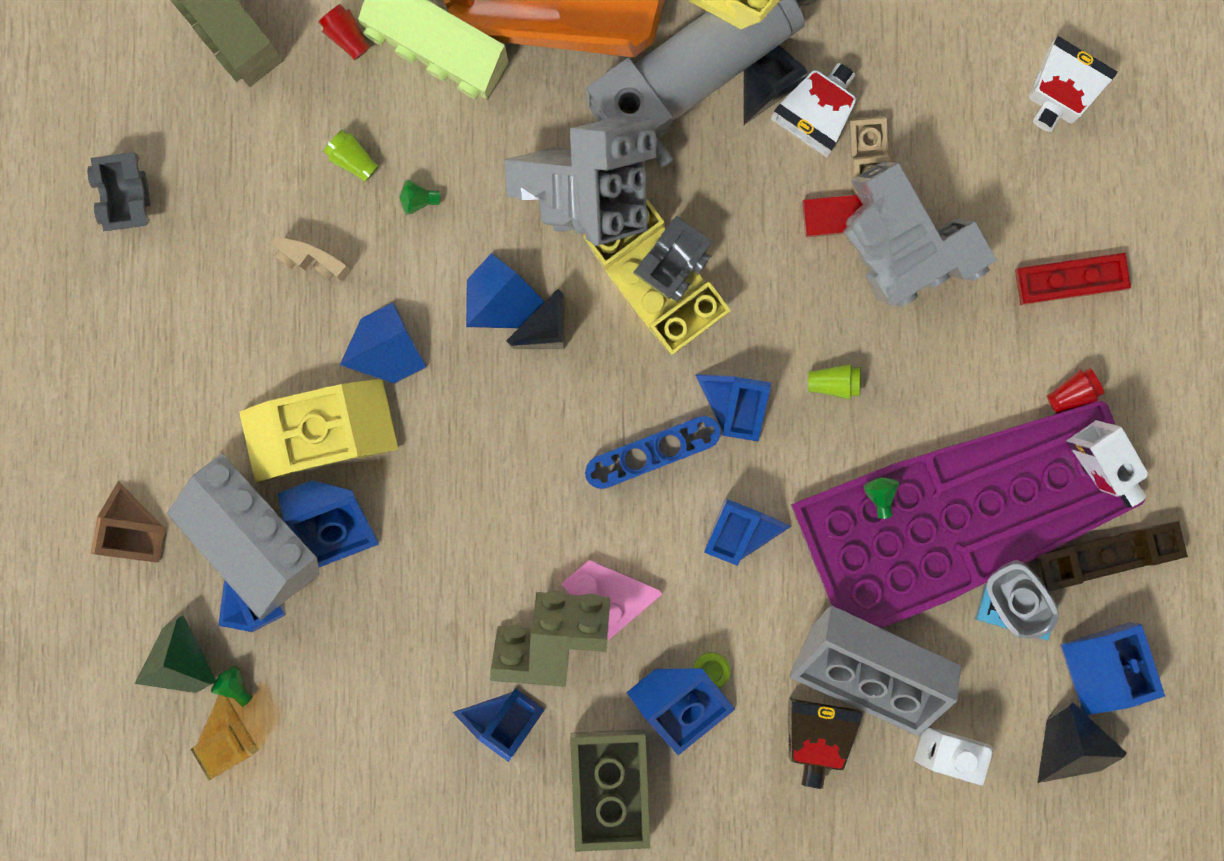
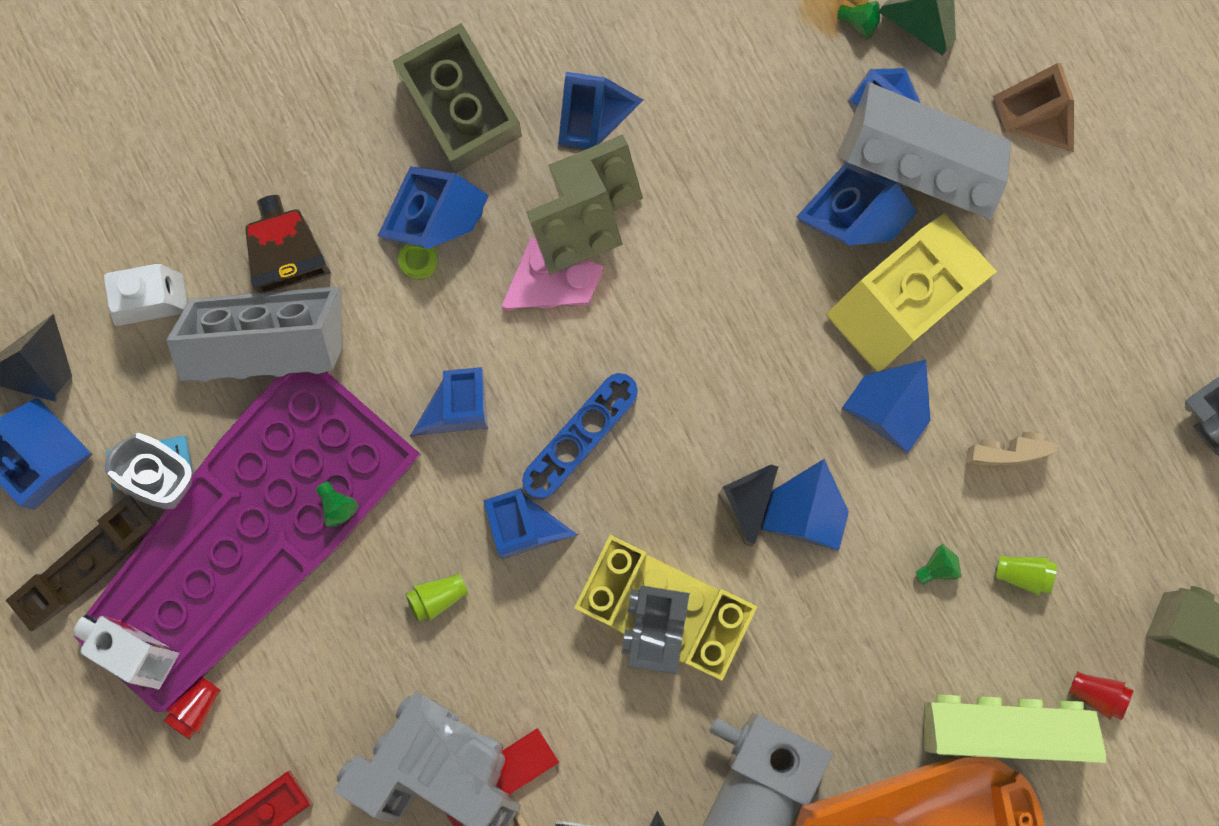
camera: 155 degrees right, 5 degrees down
light grey brick [505,117,657,245] -> none

